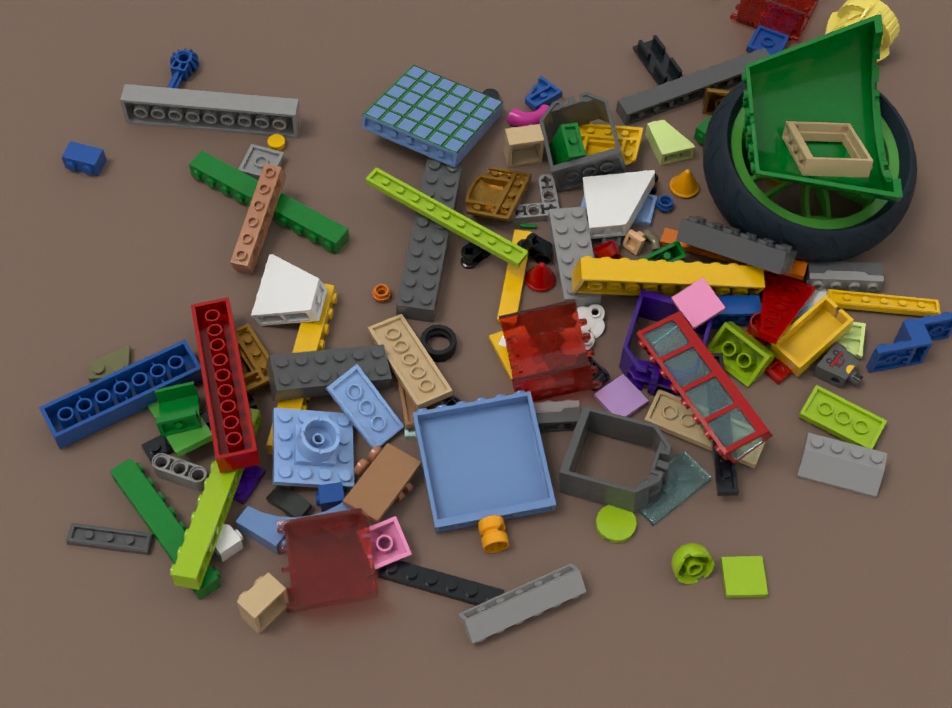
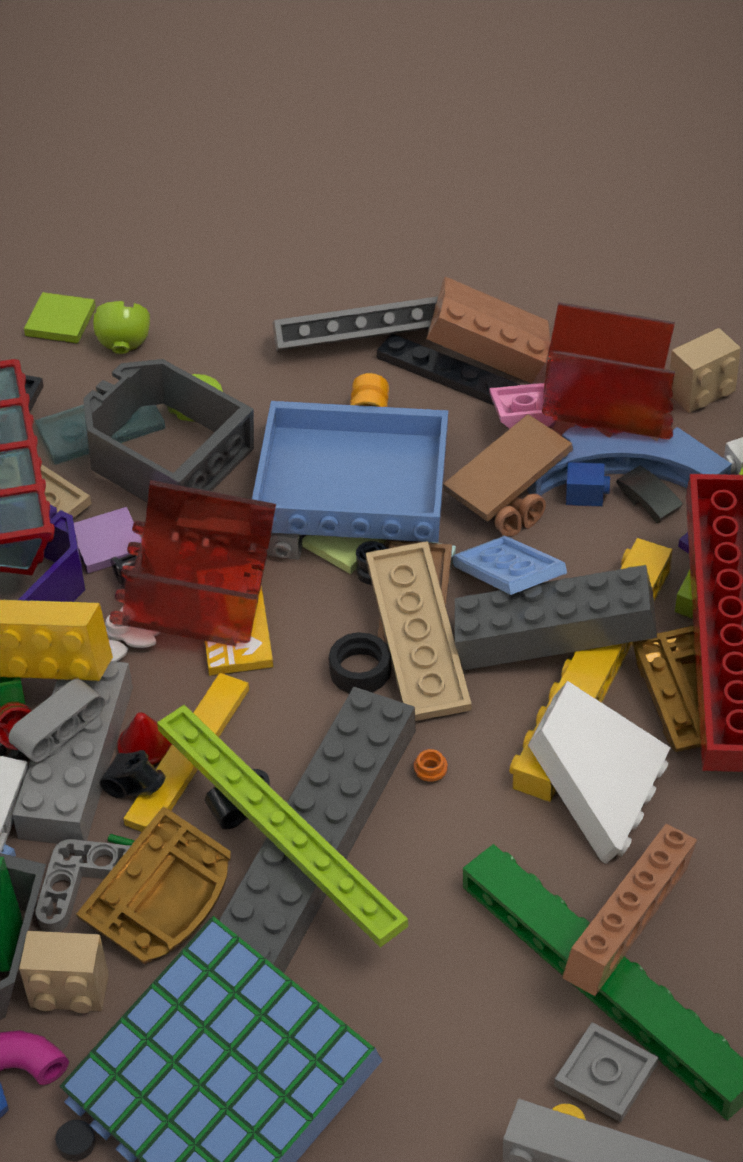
camera: 160 degrees left, 10 degrees down
light blue piece [273,408,354,490] -> none
none -> light grey beam [9,679,105,762]
none -> nougat slope [426,276,550,384]

